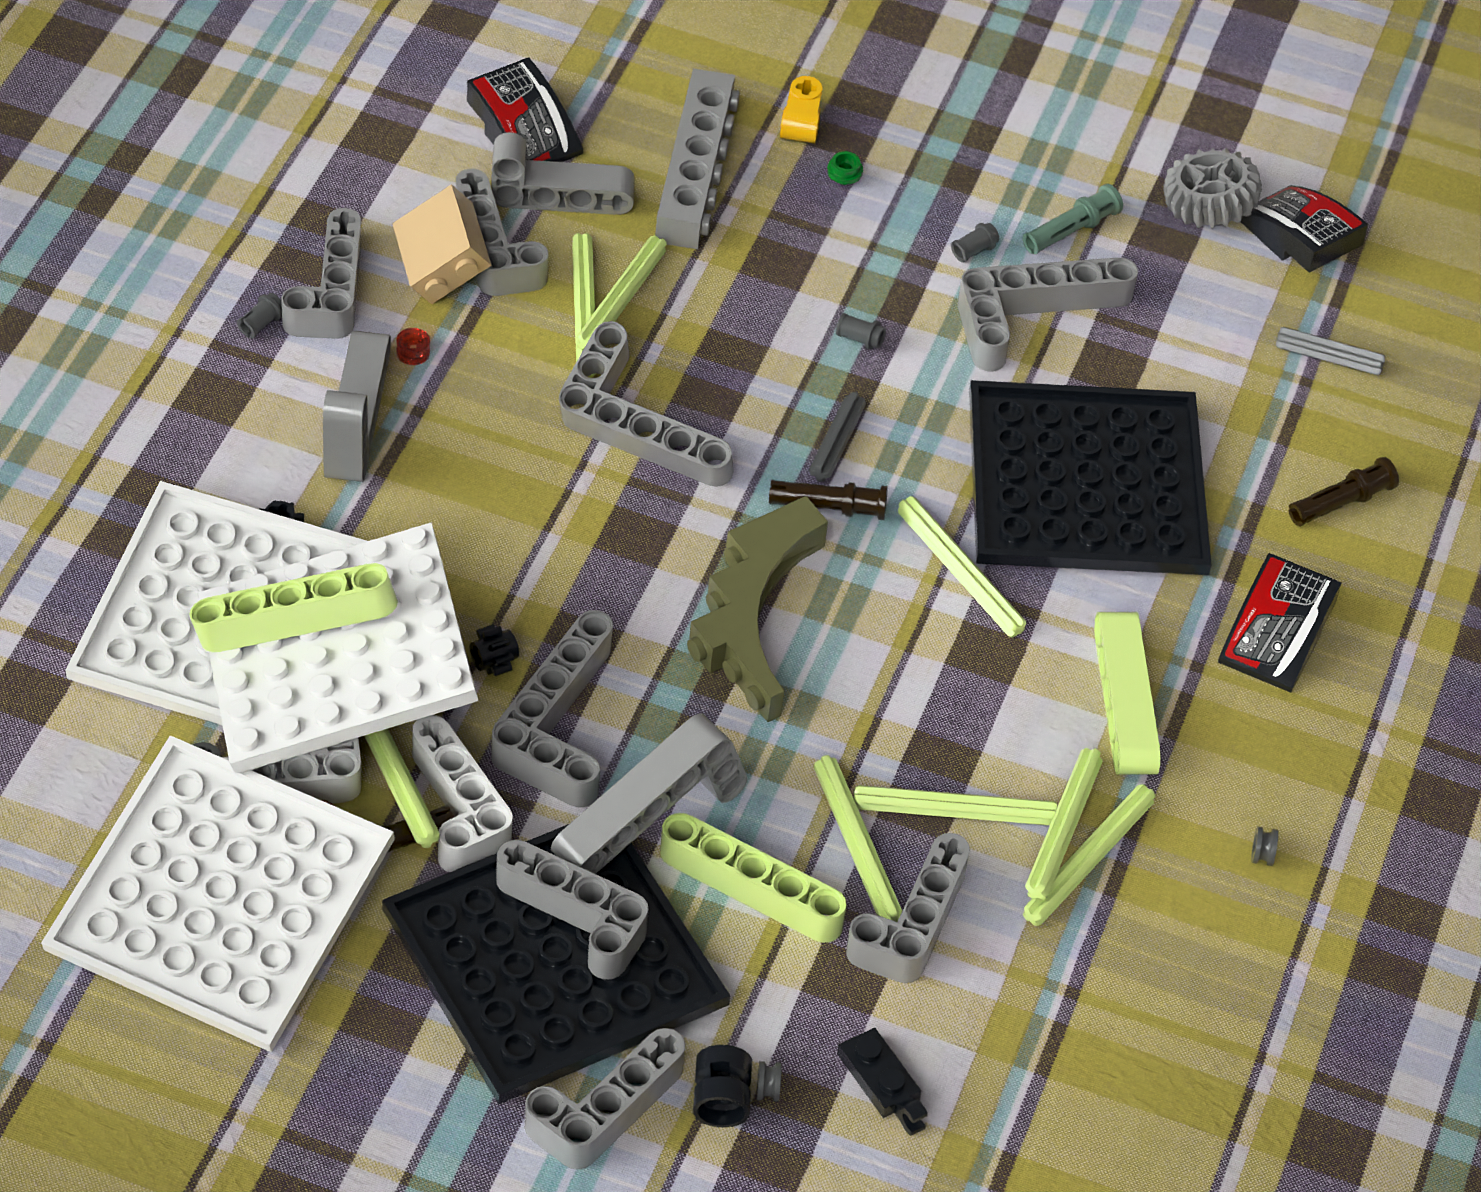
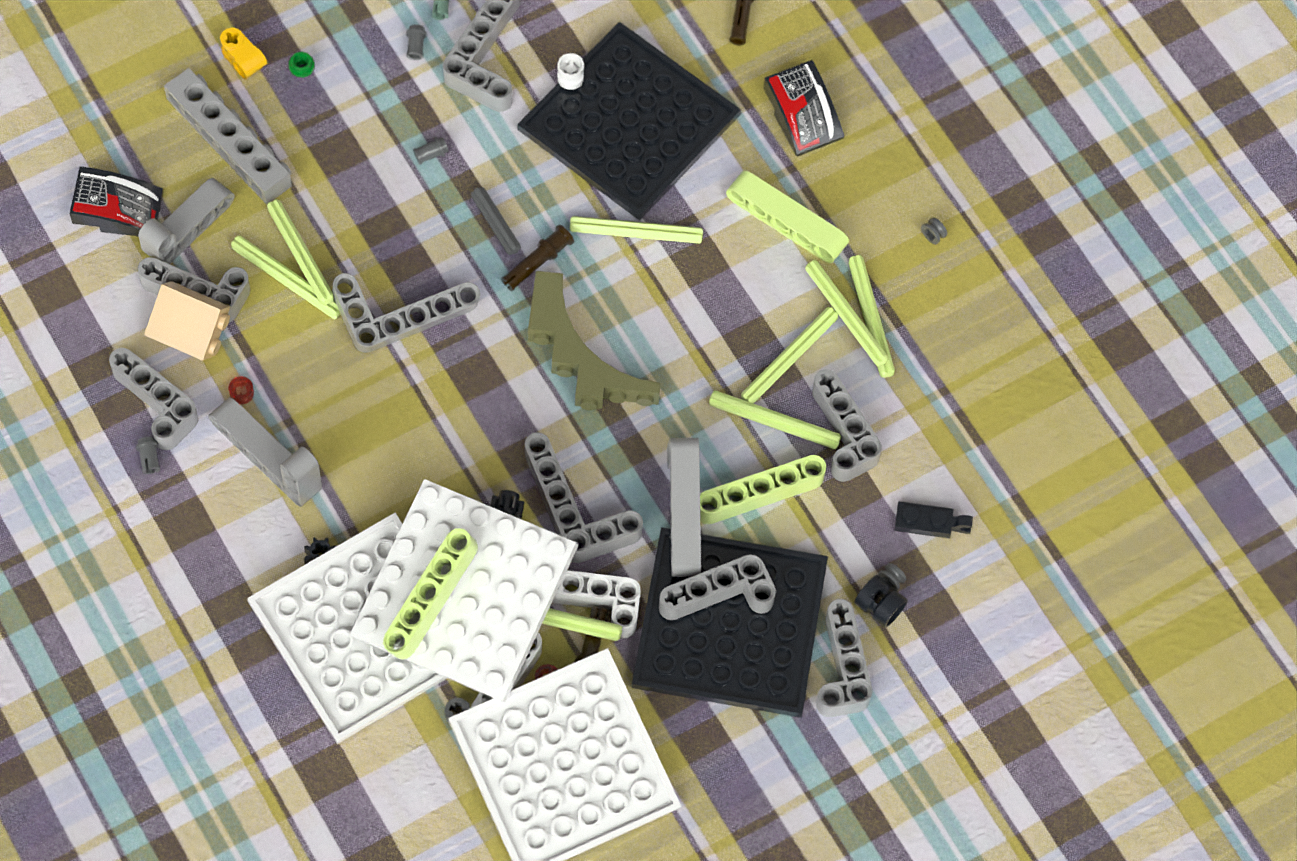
camera: 50 degrees left, 15 degrees up
none -> white wheel [557,53,584,90]

